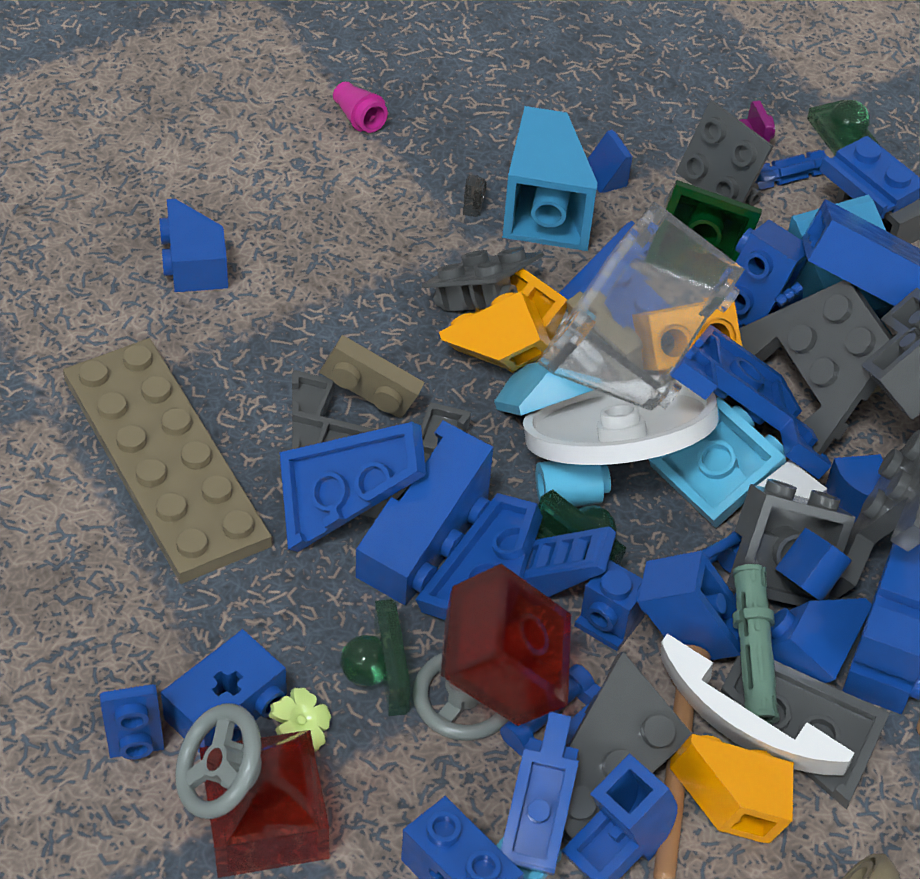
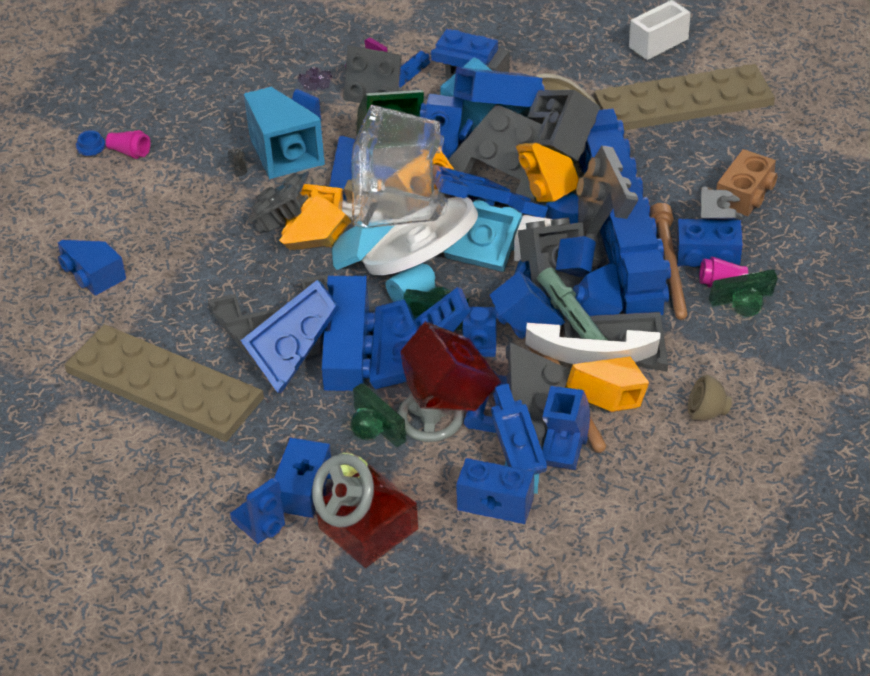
camera: 25 degrees left, 5 degrees down
dark tan plate [319,335,424,418] -> none
clear green tile [807,100,881,156] -> none
none -> blue plate [76,130,105,156]
none -> clear purple plant [298,67,332,91]
none -> light orange slope [515,143,579,202]

